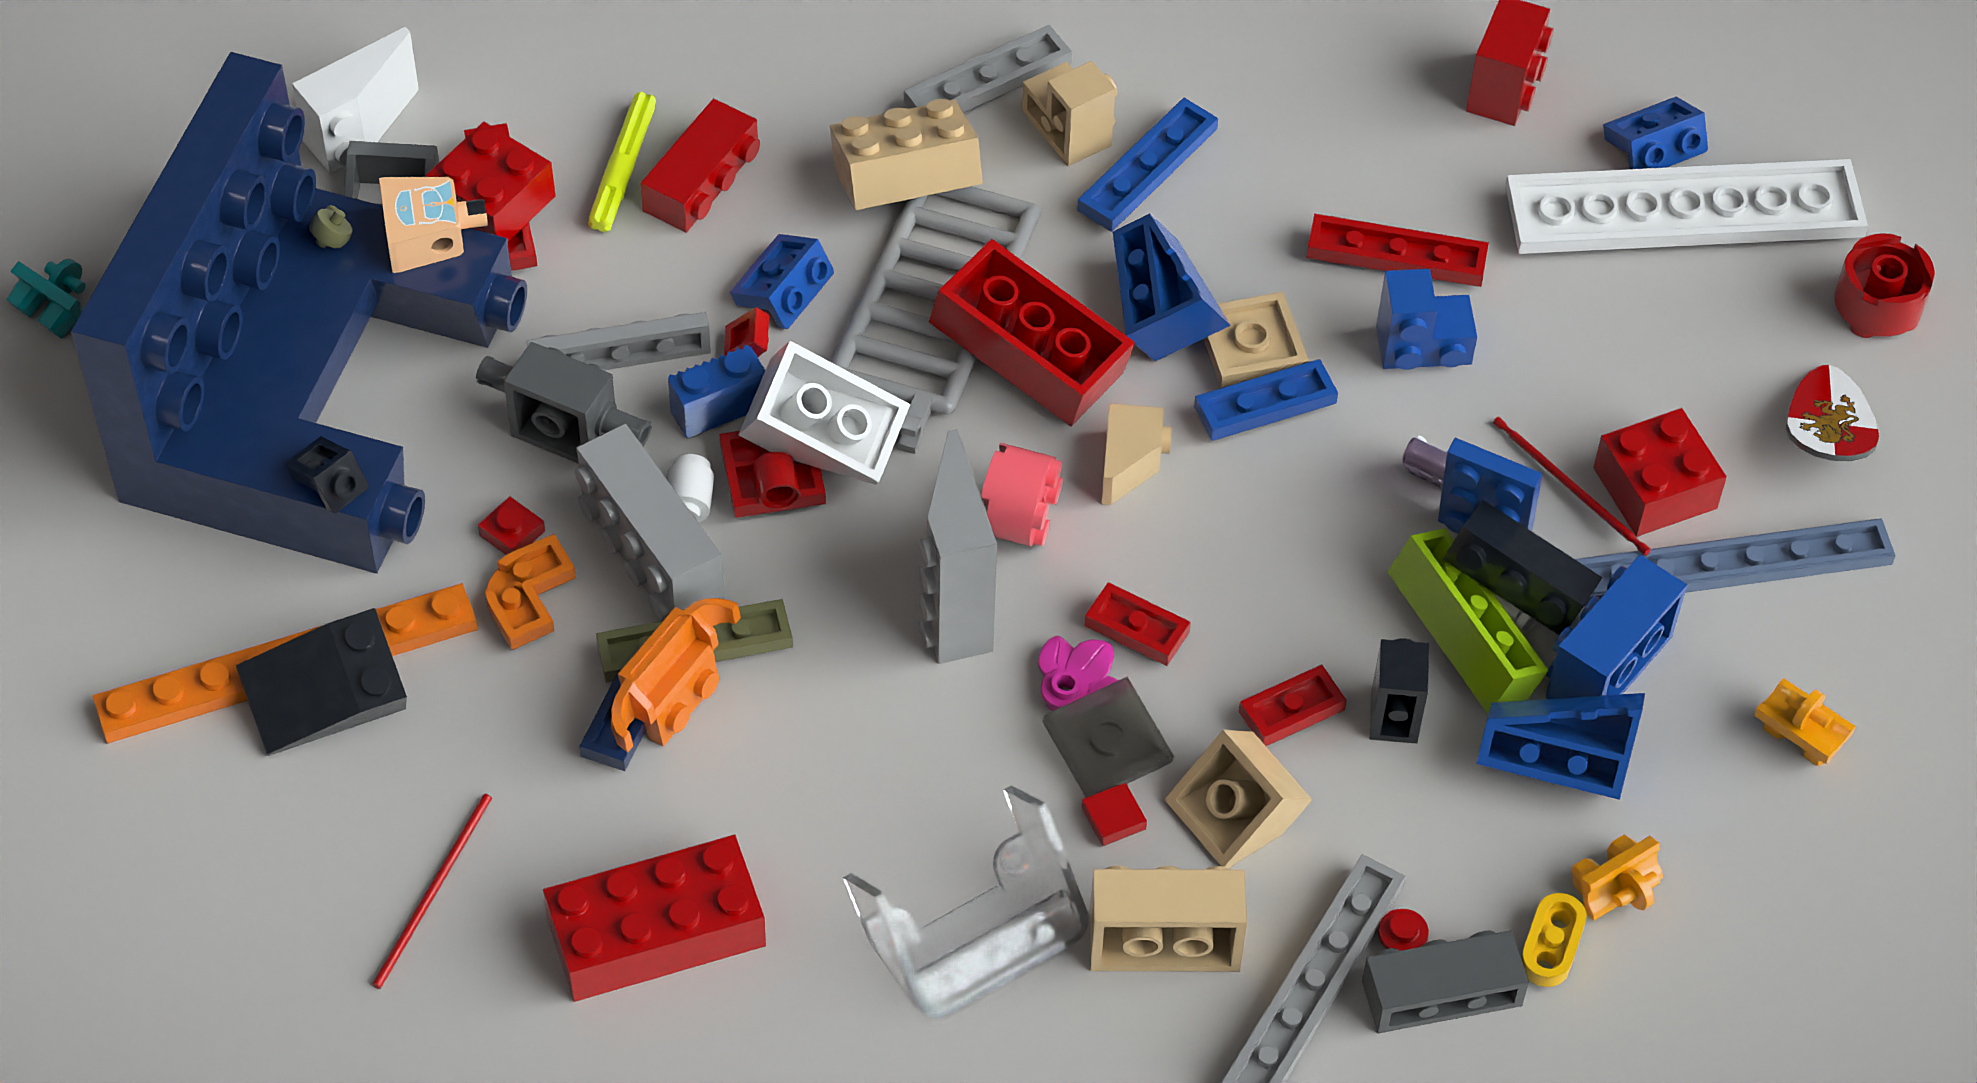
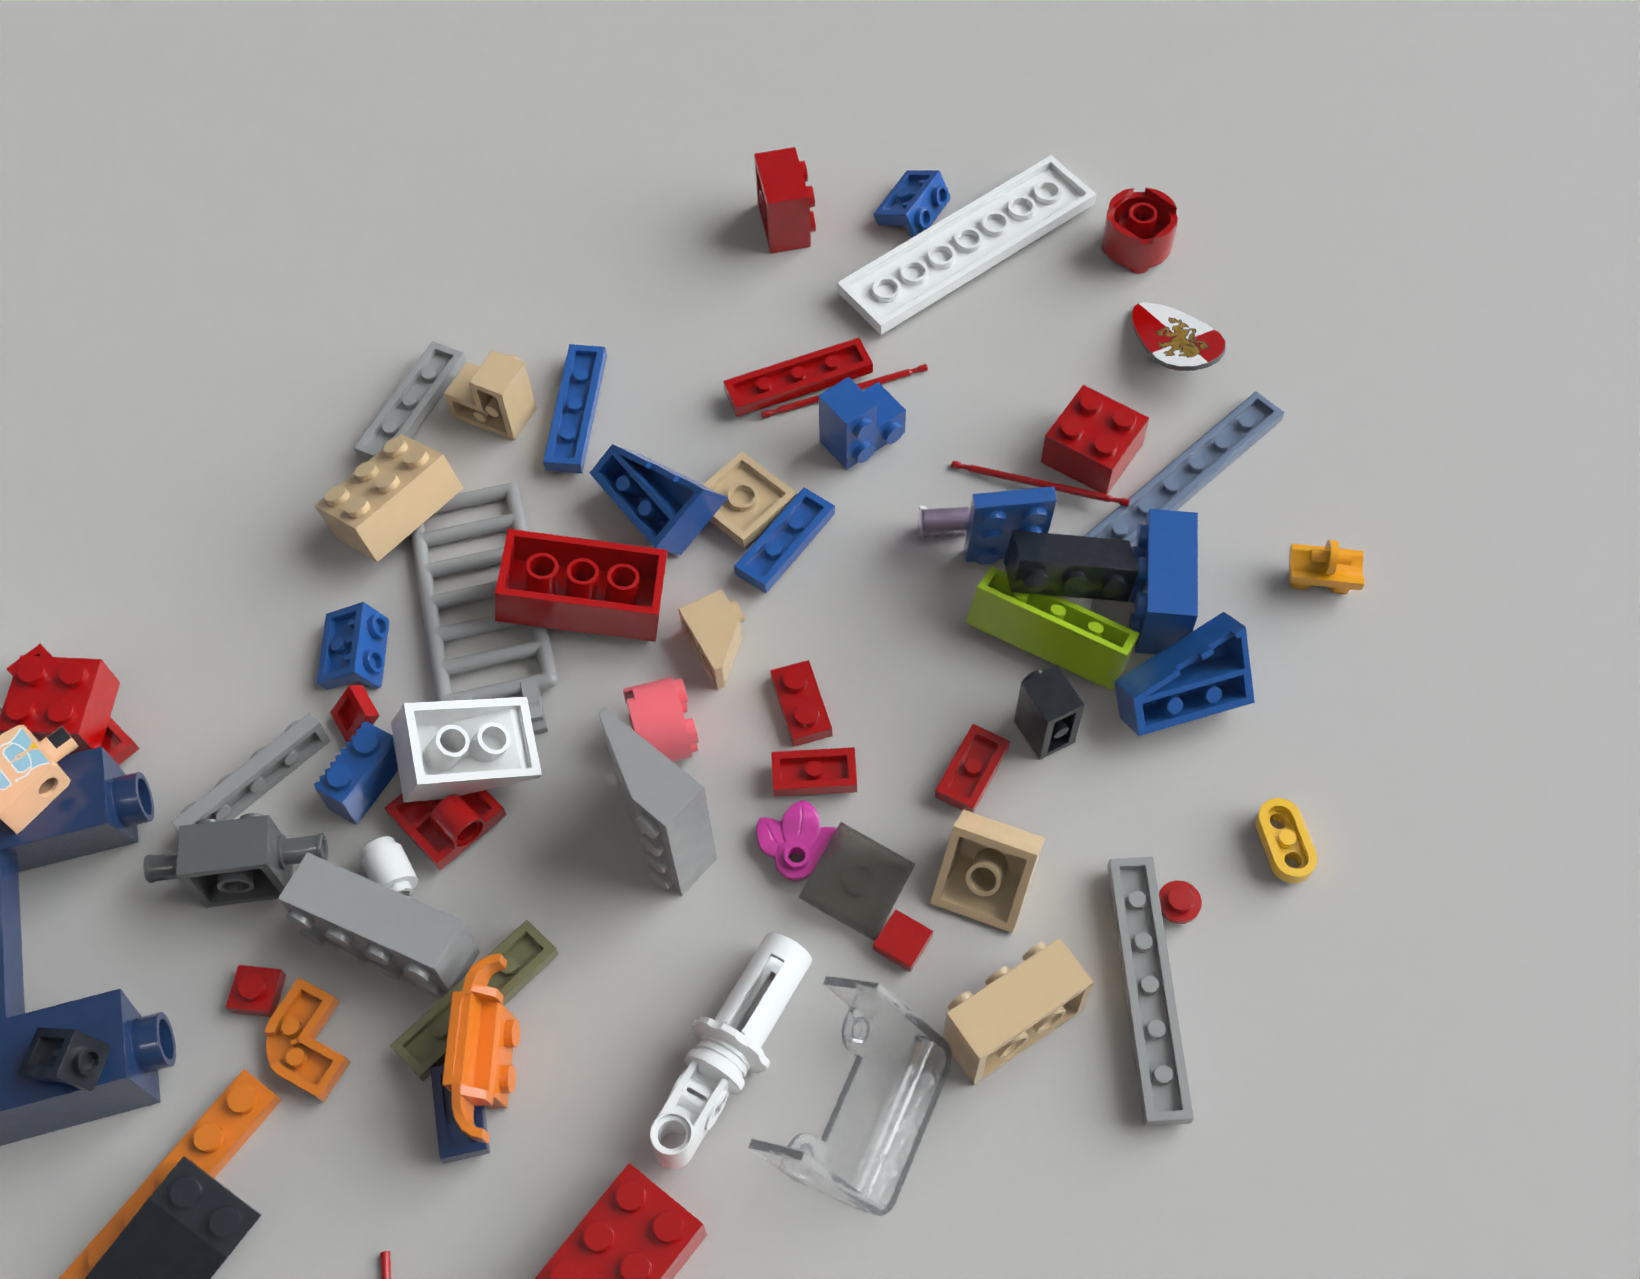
camera: 30 degrees left, 5 degrees up
neon yellow axle [588,91,656,233] -> none
red brick [640,98,760,233] -> none
dark grey brick [1362,930,1529,1033] -> none
light orange hips [1571,834,1663,921] -> none
none -> white piece [650,932,812,1169]
none -> red piece [761,364,928,419]
none -> red plate [770,660,833,747]

